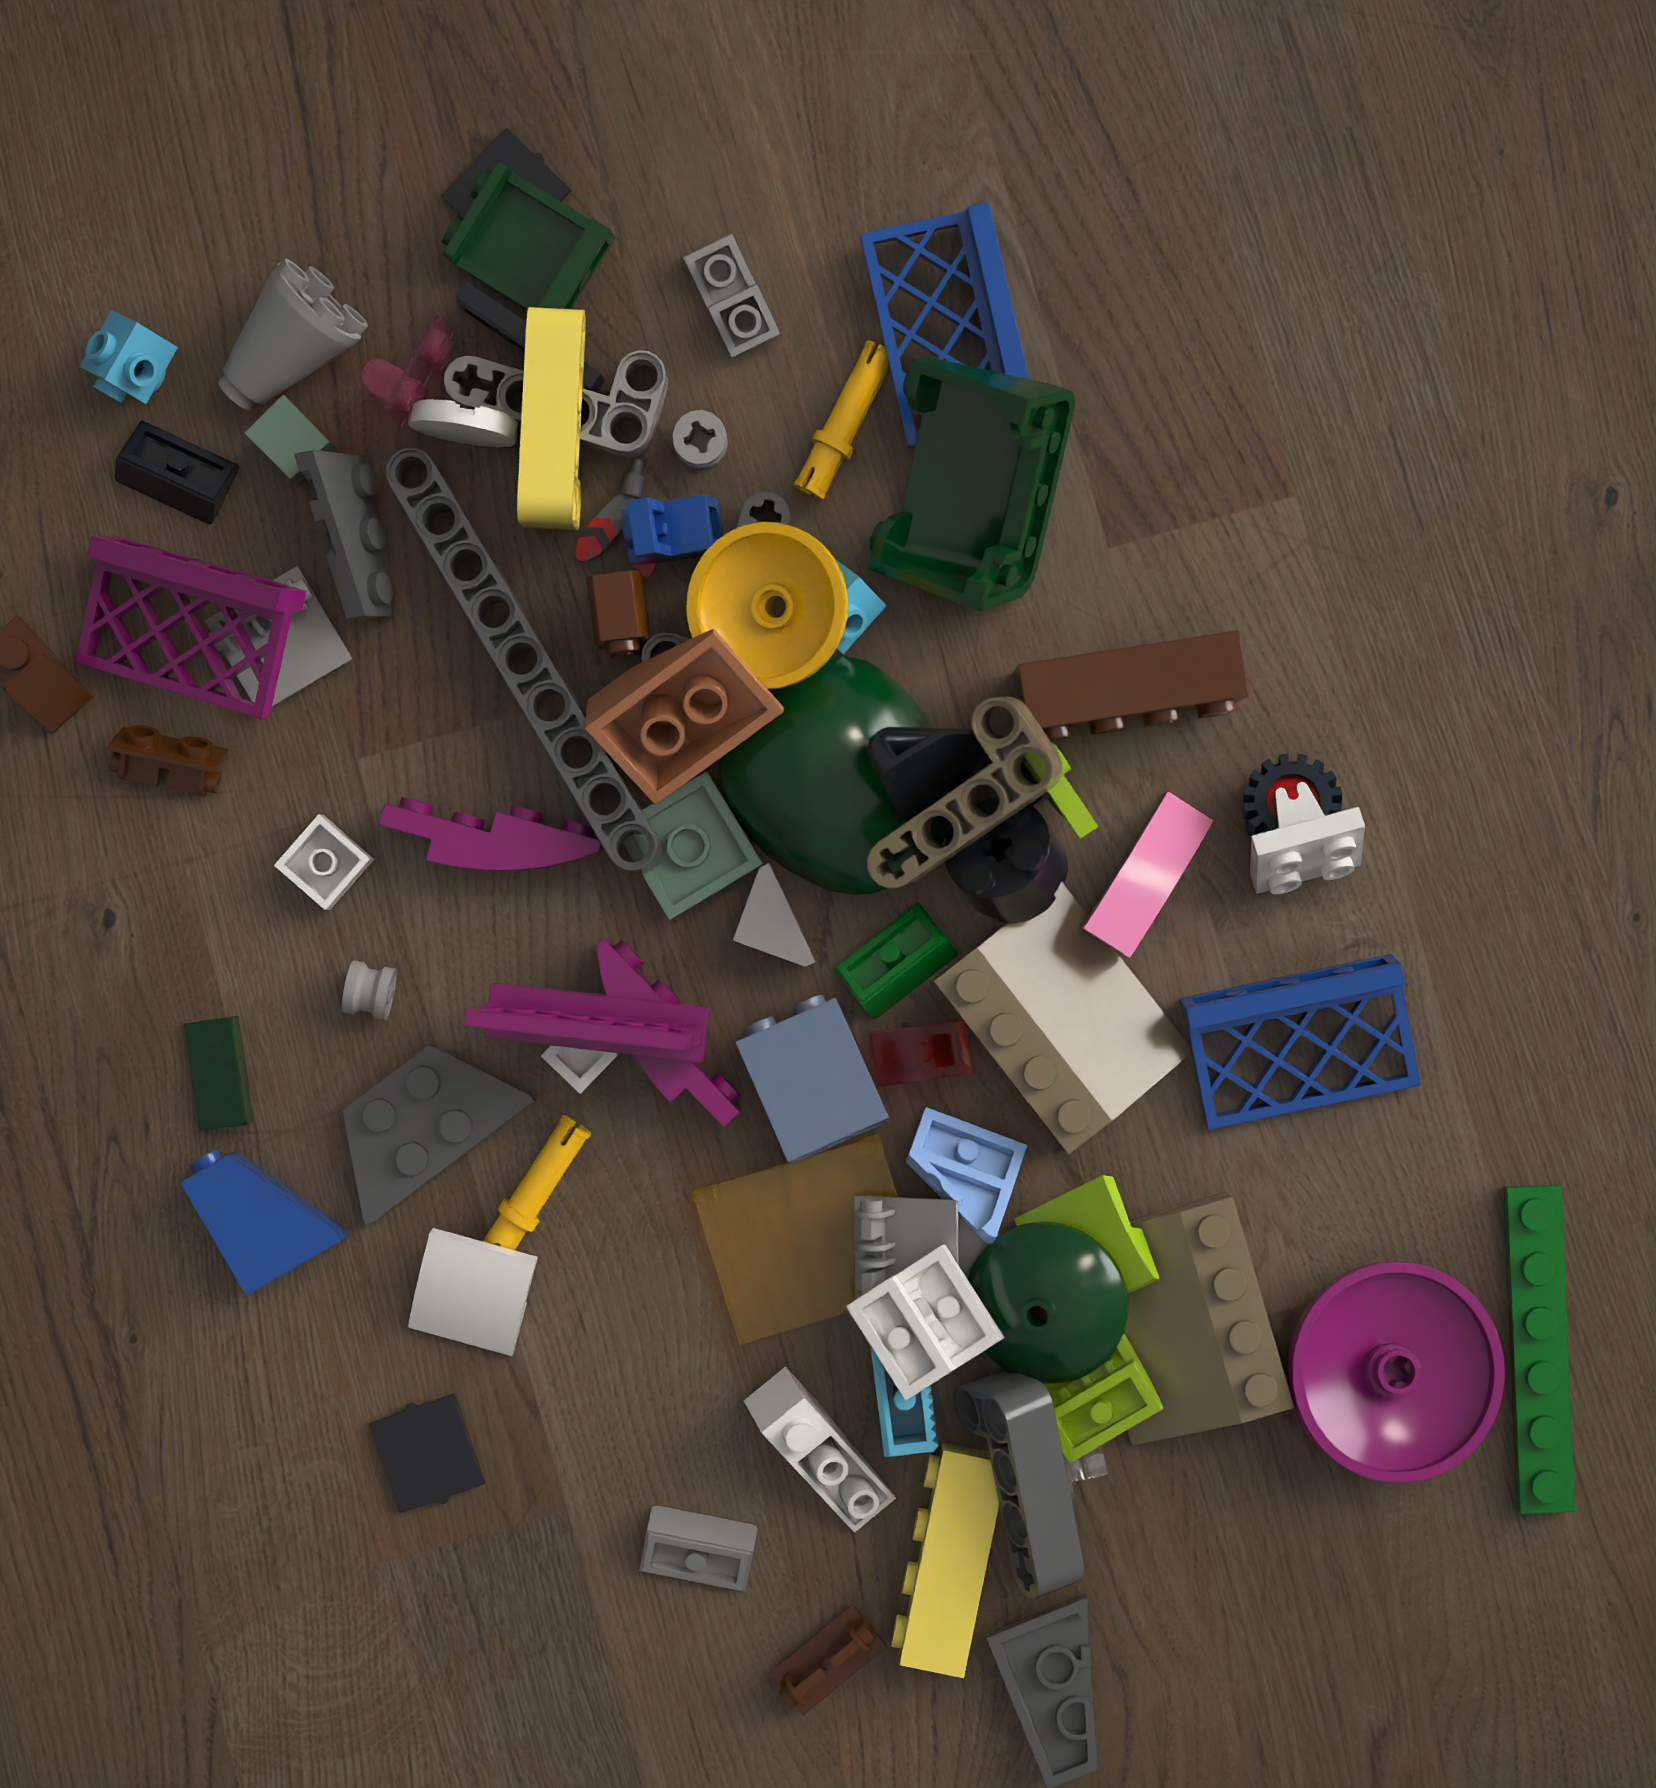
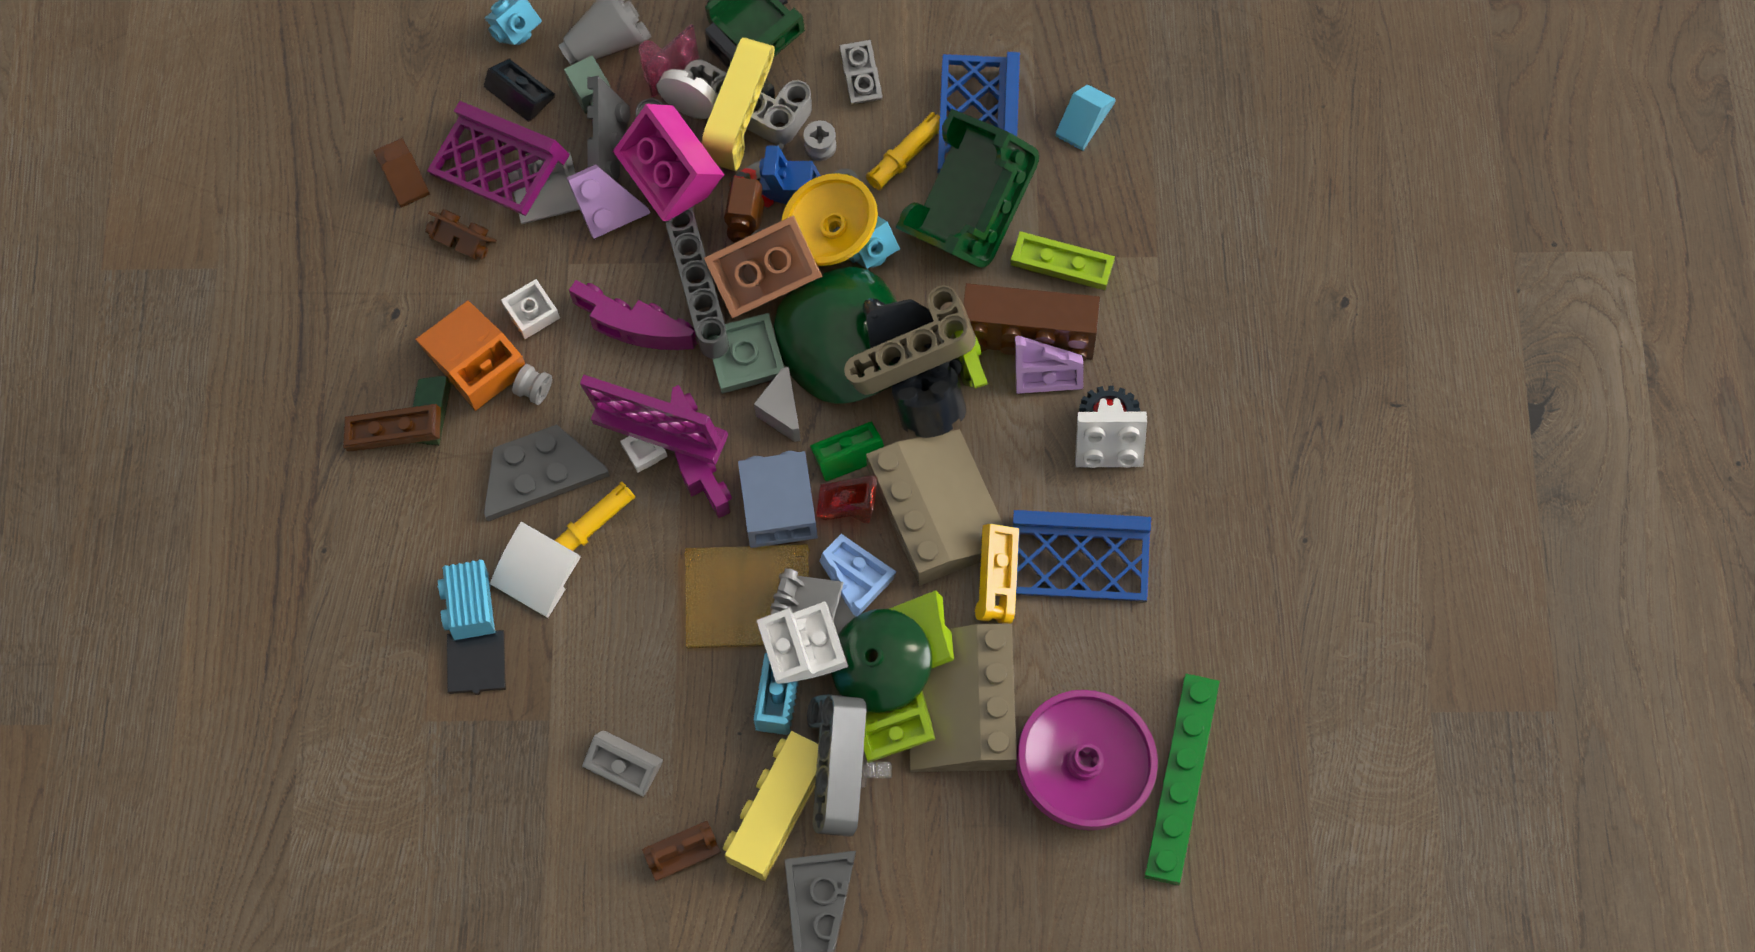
camera: 15 degrees right, 20 degrees down
blue slope [180,1150,348,1296] -> none
white slope [744,1366,896,1533] -> none
bright pink slope [1081,792,1213,958] -> none
none -> reddish brown tile [343,404,441,452]
none -> orange slope [415,301,525,411]
none -> medium azure brick [438,559,495,640]
none -> lavender wing [567,165,650,238]
none -> dark pink slope [613,104,724,221]
none -> yellow plate [975,524,1019,624]
none -> lime plate [1011,231,1115,290]
none -> lavender wing [1015,336,1083,394]
none -> medium azure slope [1055,85,1115,151]

